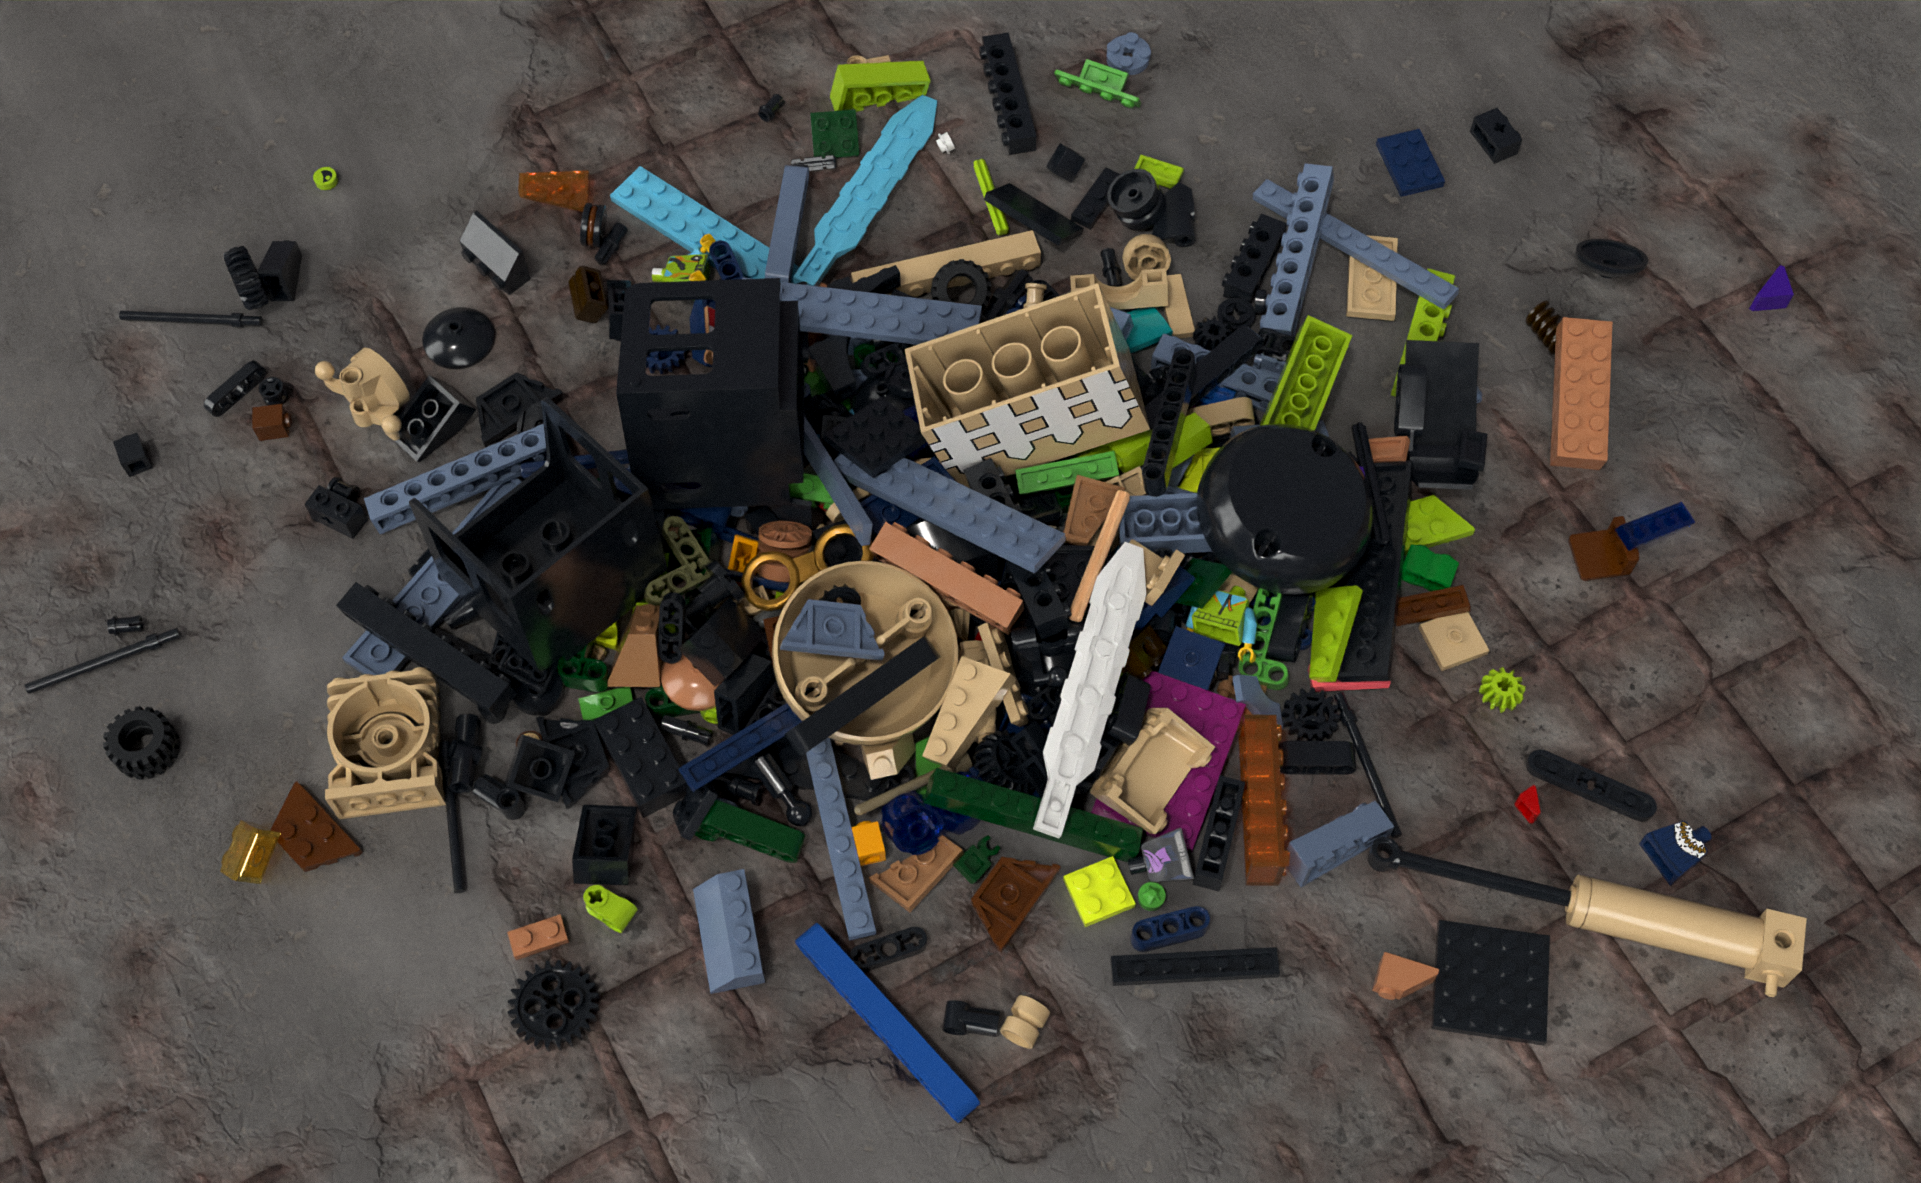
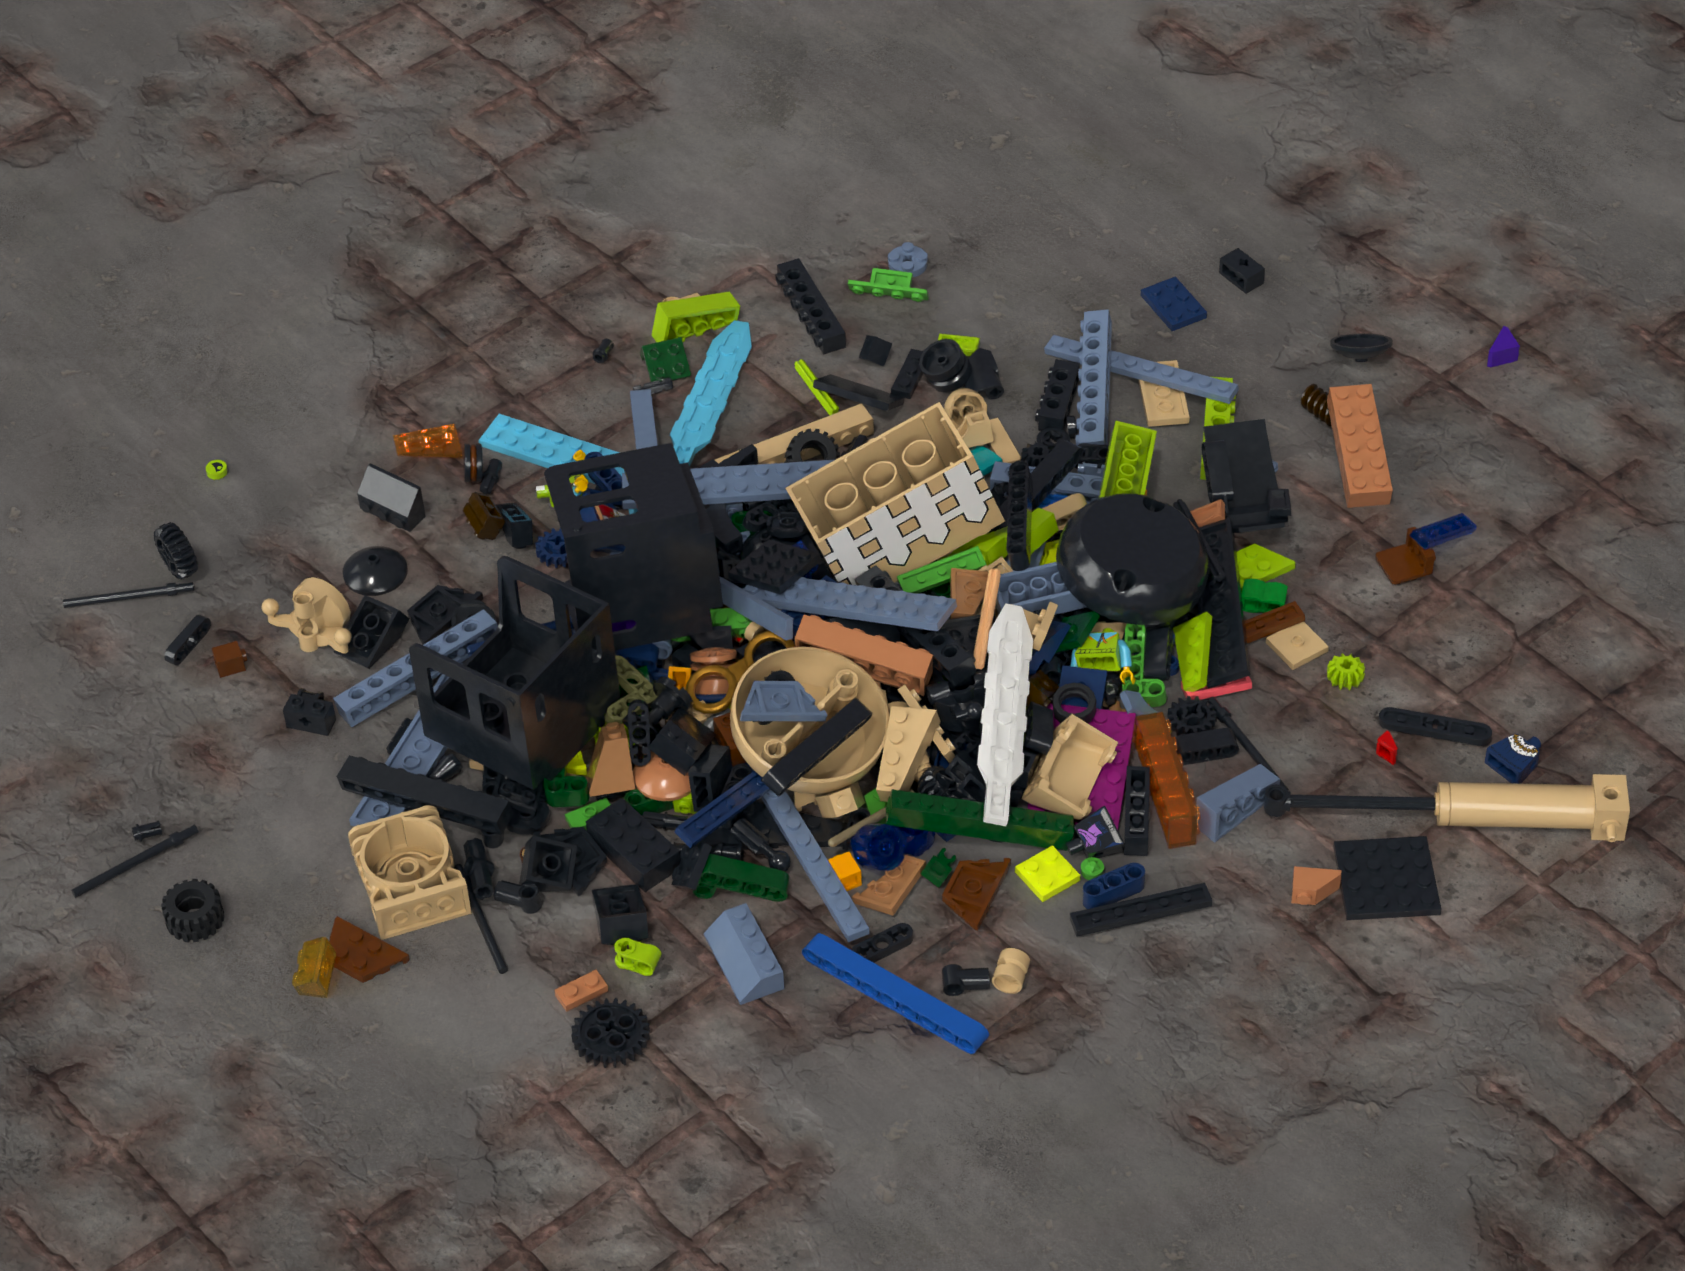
camera: 10 degrees left, 15 degrees down
black brick [113,433,153,477] -> none
black slope [257,240,302,301] -> none
black wheel [259,377,288,406] -> none
white plate [936,132,955,154] -> none
none -> black tyre [1053,683,1096,723]

